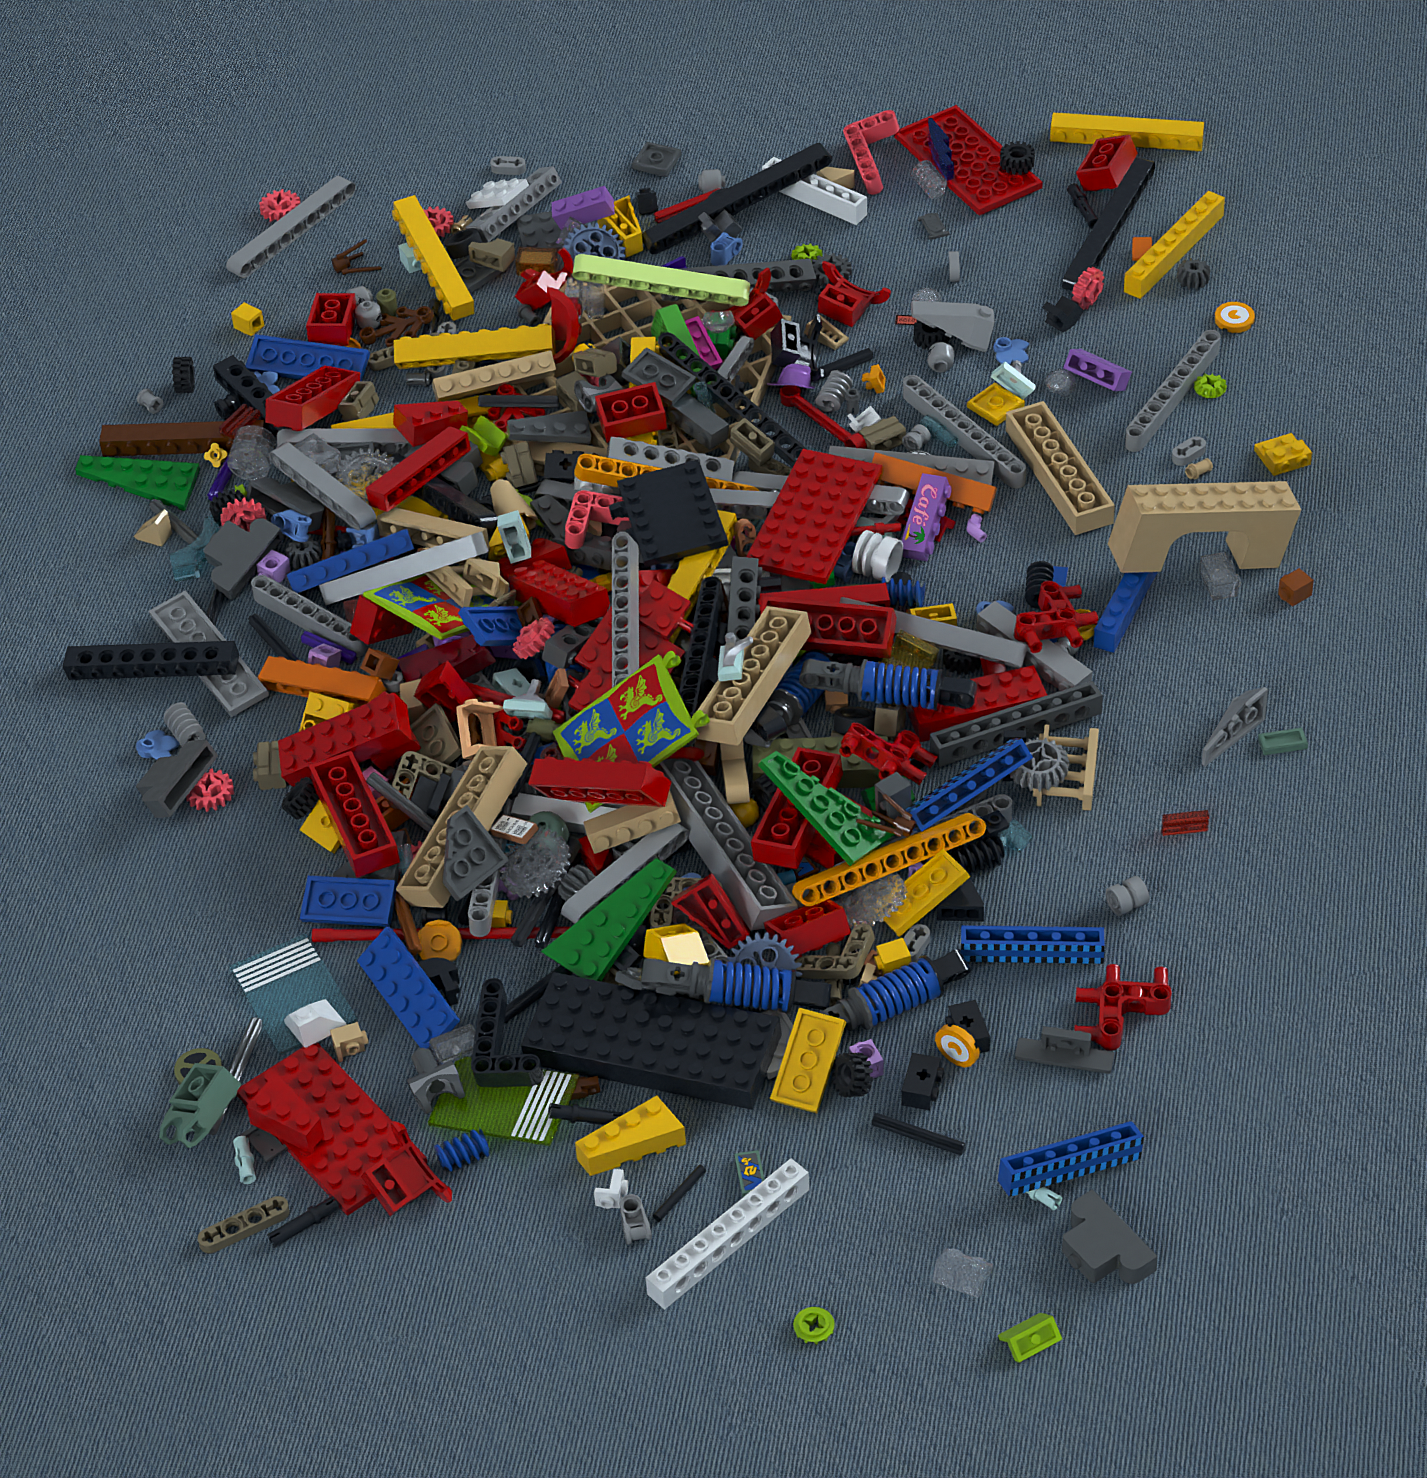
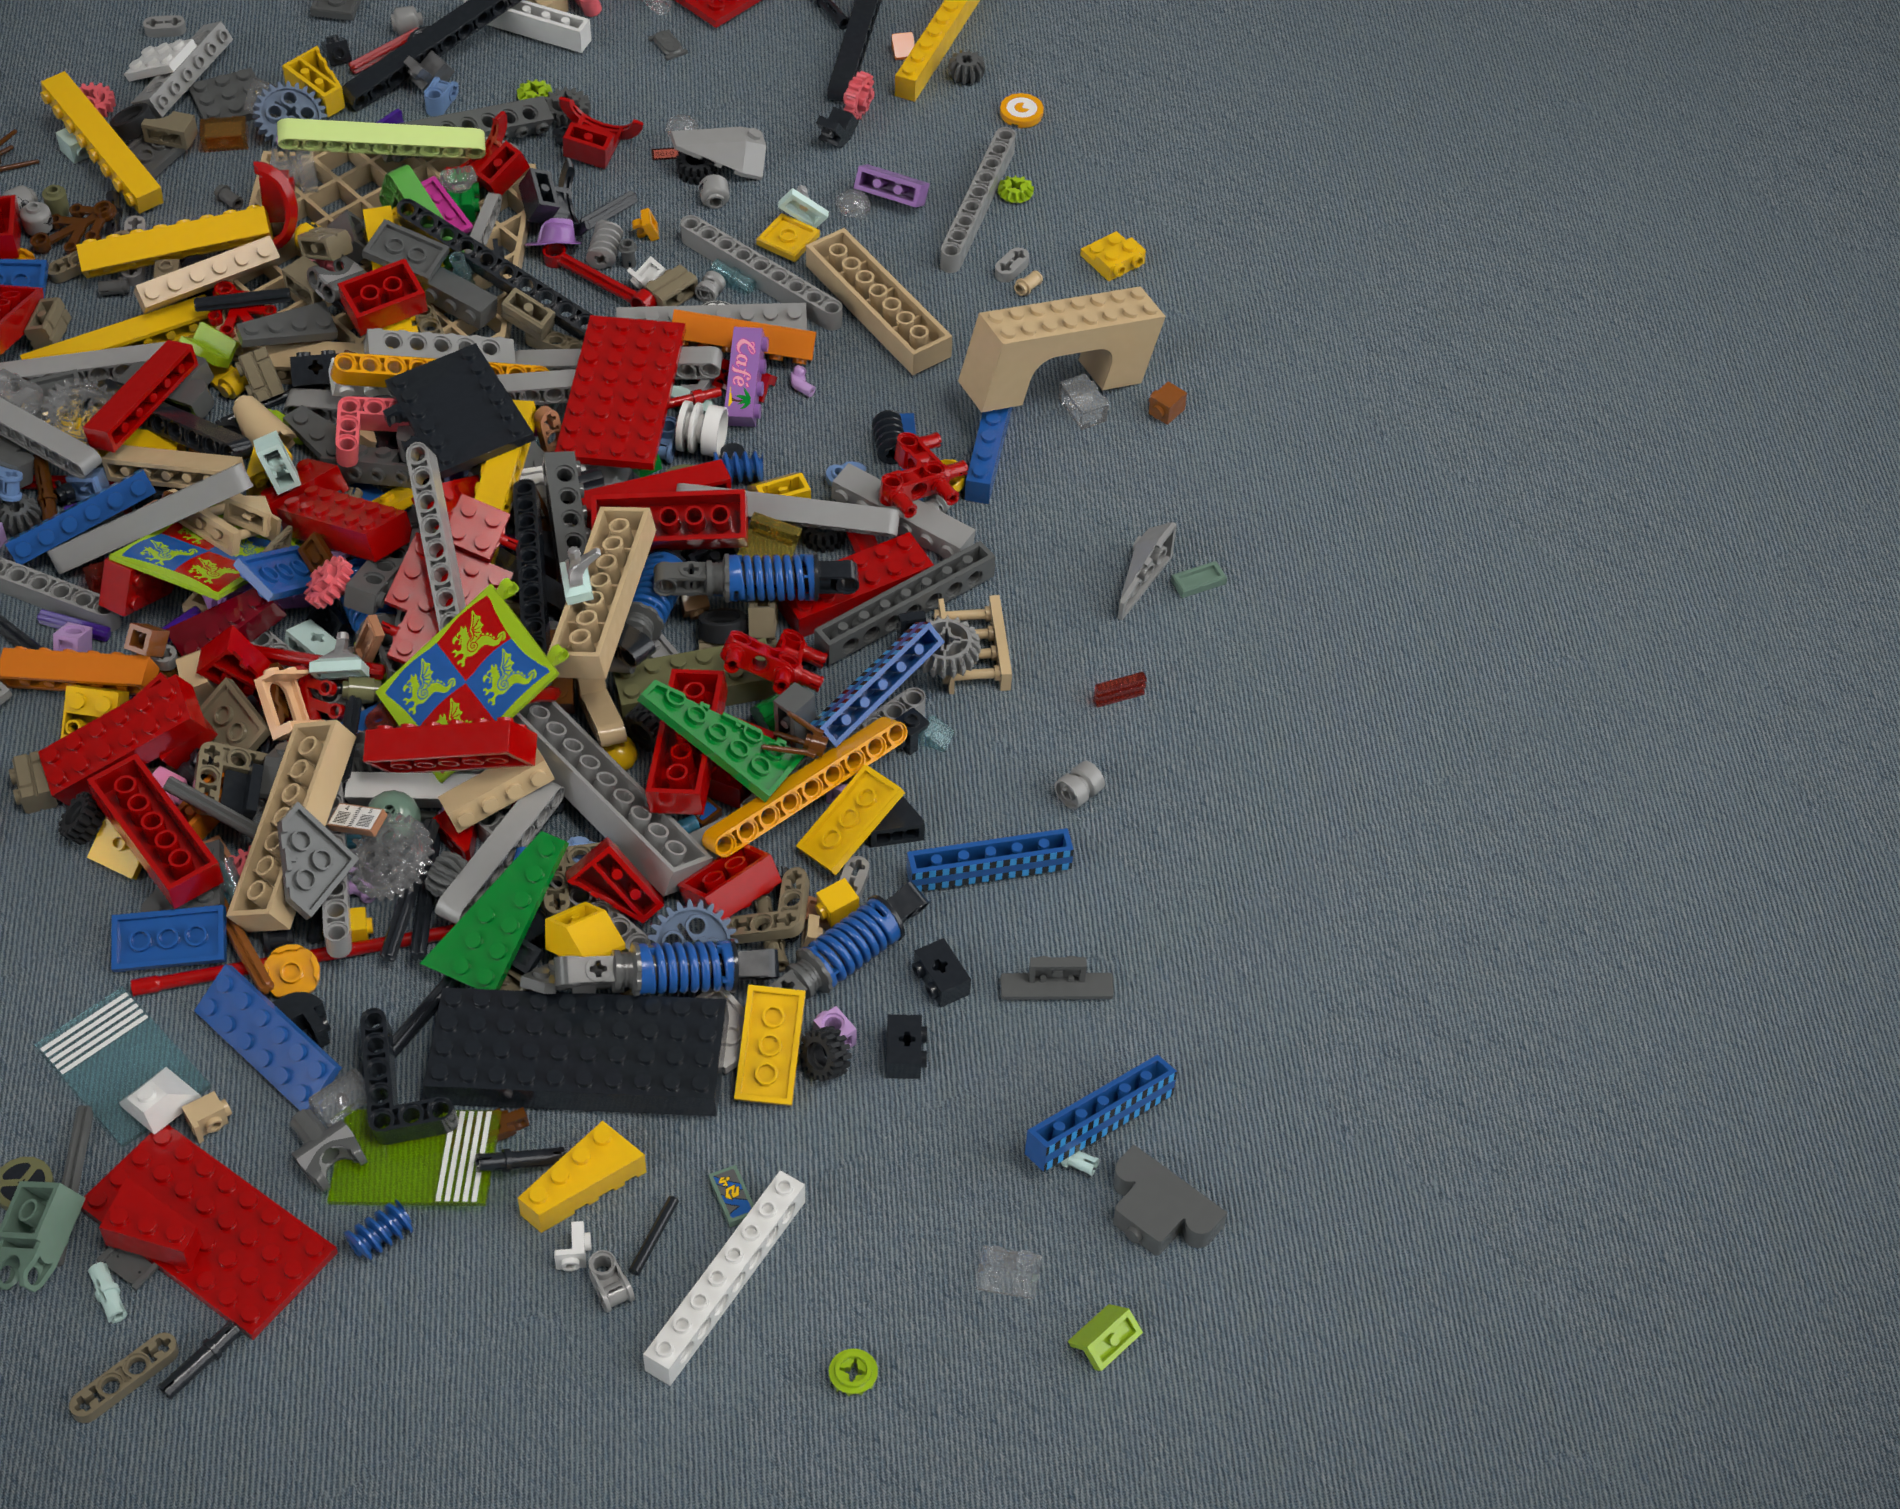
camera: 20 degrees left, 5 degrees up
red piece [361,1121,452,1217] -> none
red wedge [393,400,468,447] -> none
tan pin [451,215,473,234] -> none
red piece [514,247,574,311] -> none
medium lavender brick [551,186,615,231] -> none
tan slope [804,315,849,350] -> none
clear gear [835,873,908,928] -> none
black axle [872,1113,965,1155] -> none
light orange tile [935,1024,980,1068] -> none
light grey beam [949,251,960,282] -> none
black piece [953,836,1005,872] -> none
medium blue plate [993,337,1029,365] -> none
red pin [1074,964,1172,1051] -> none

